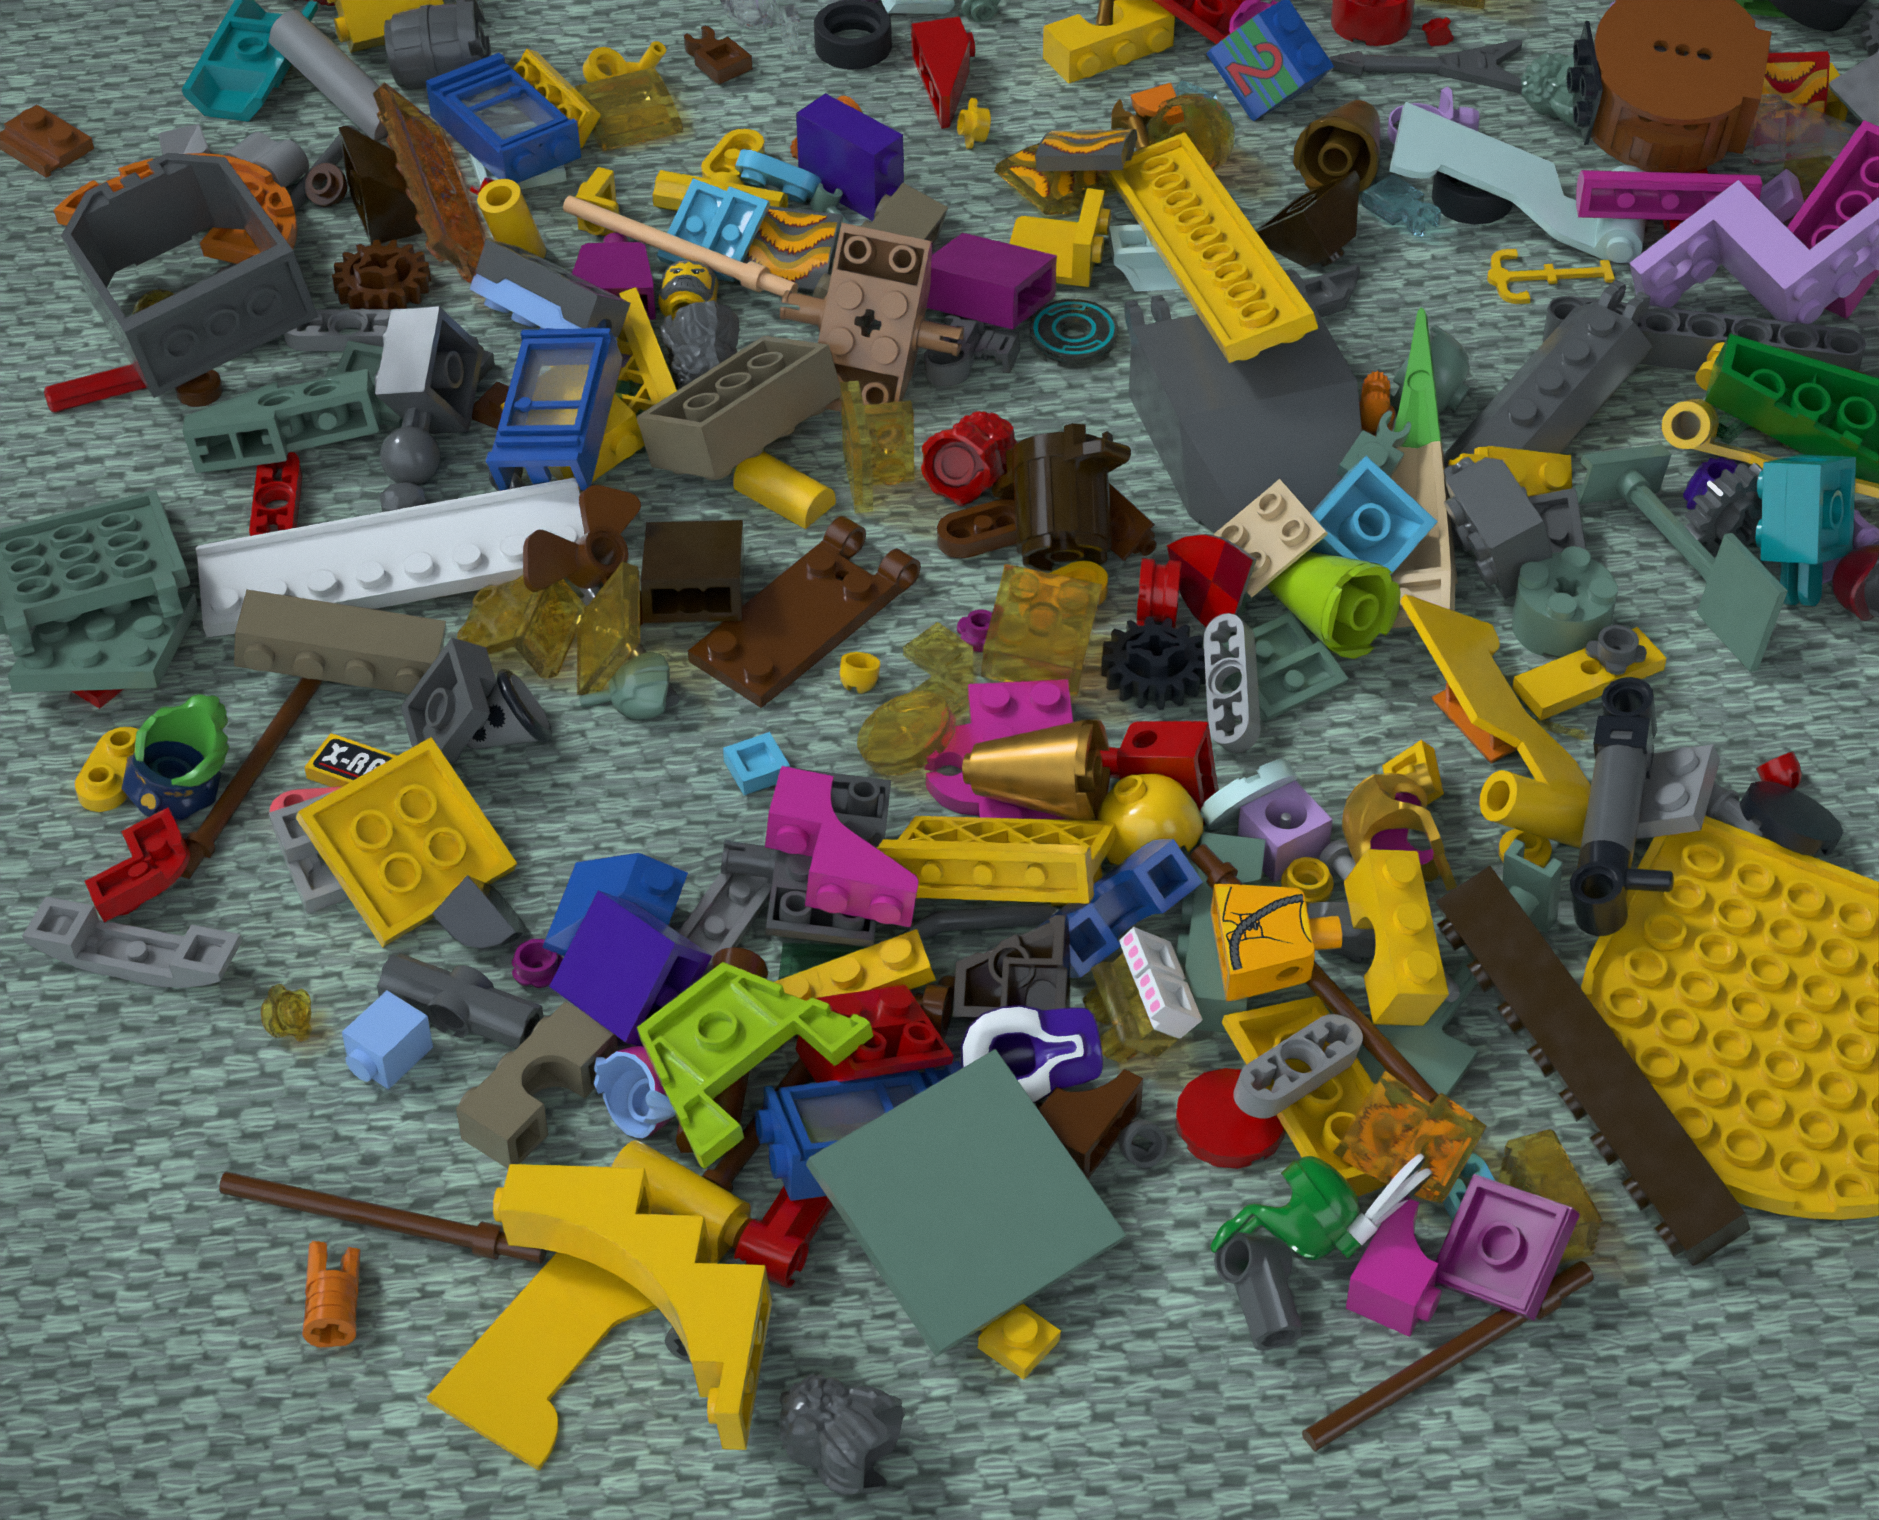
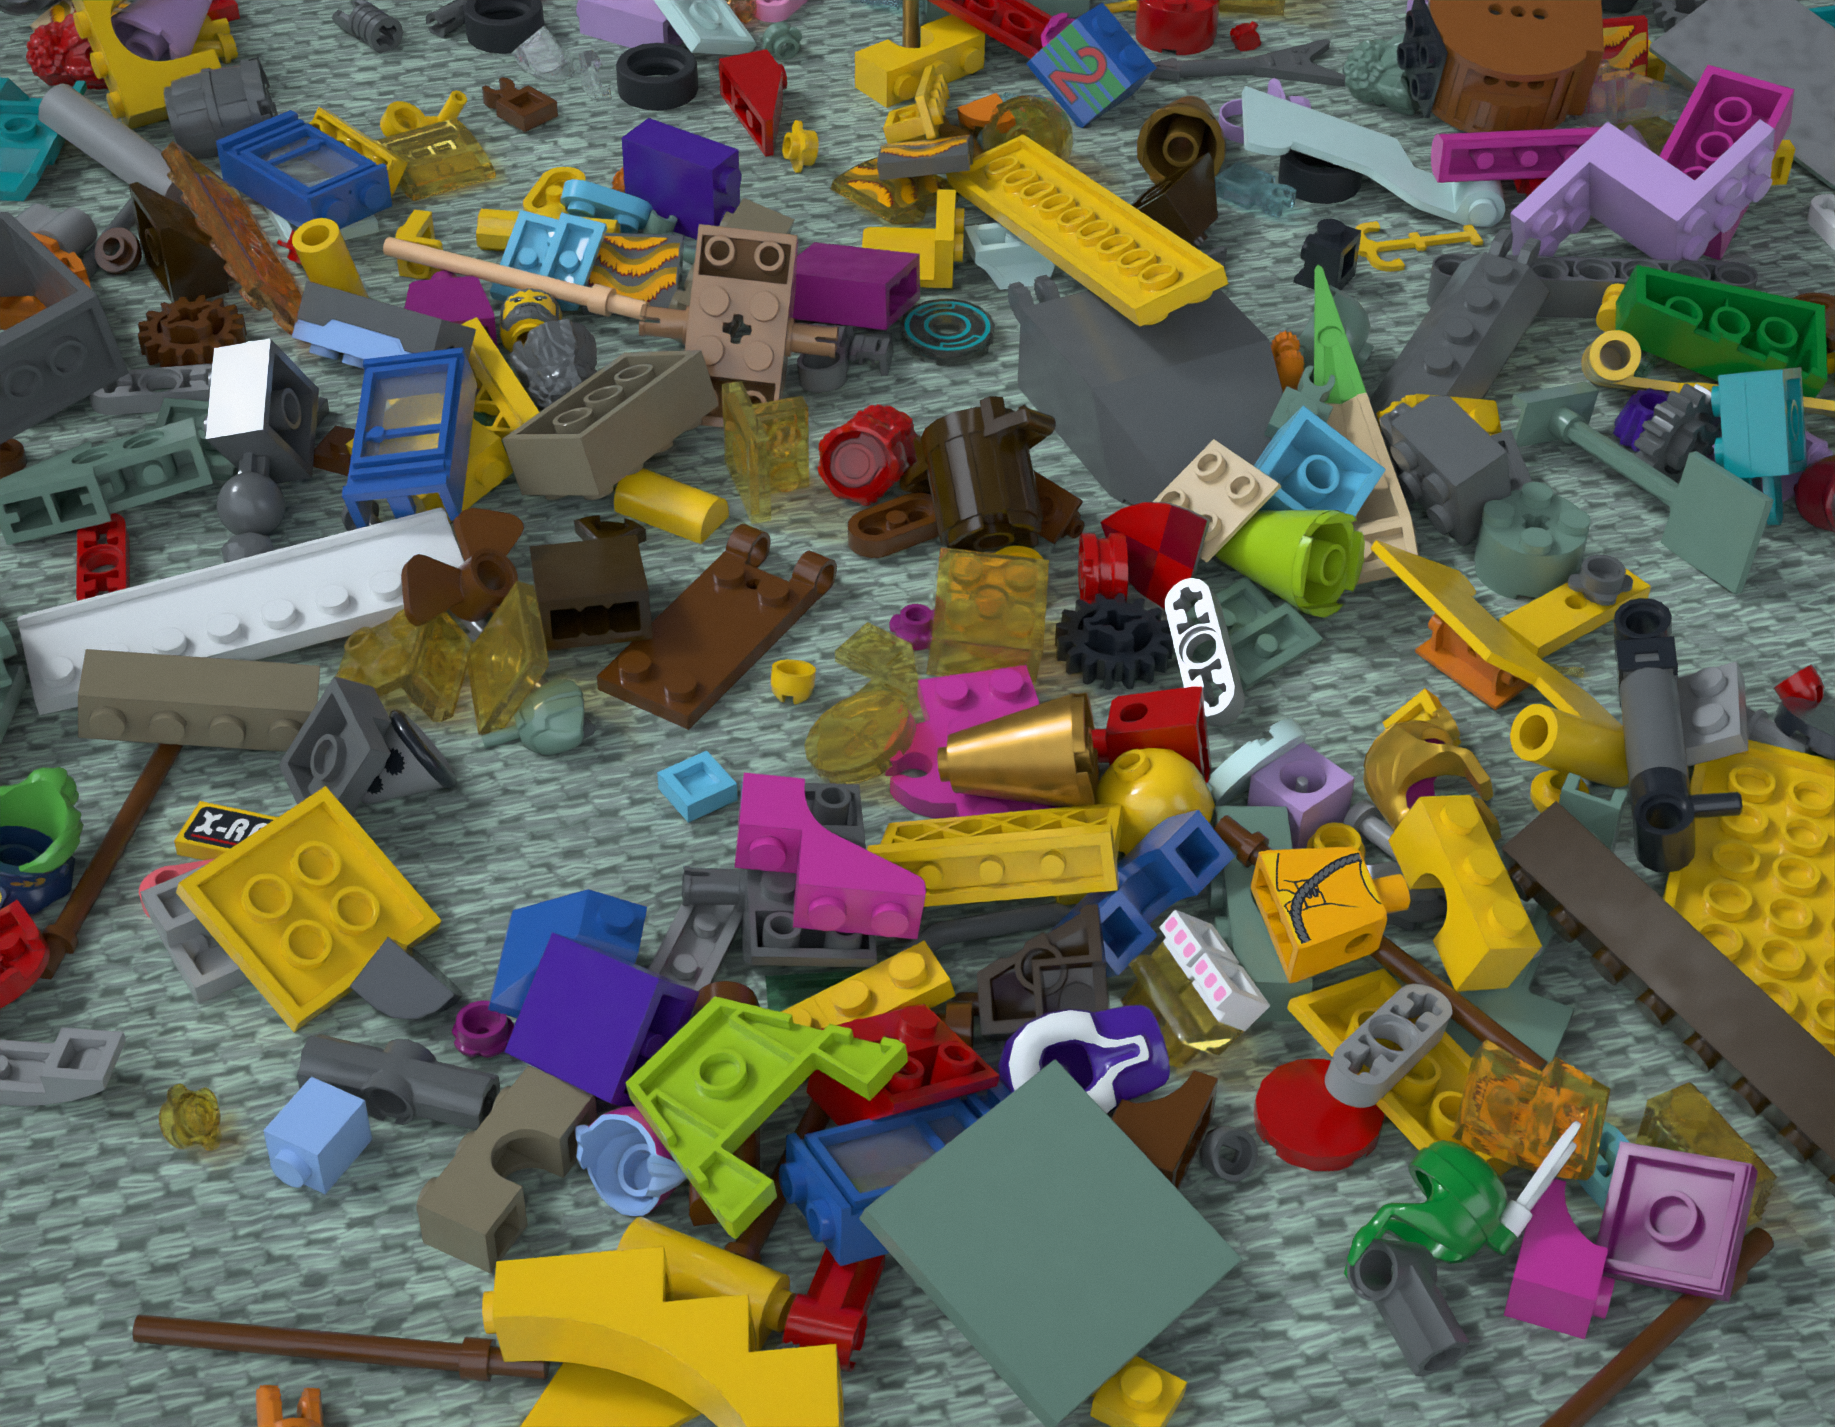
camera: 10 degrees left, 5 degrees down
none -> dark brown tile [574,515,647,544]
none -> yellow bracket [883,65,950,144]
none -> black brick [1293,219,1361,290]

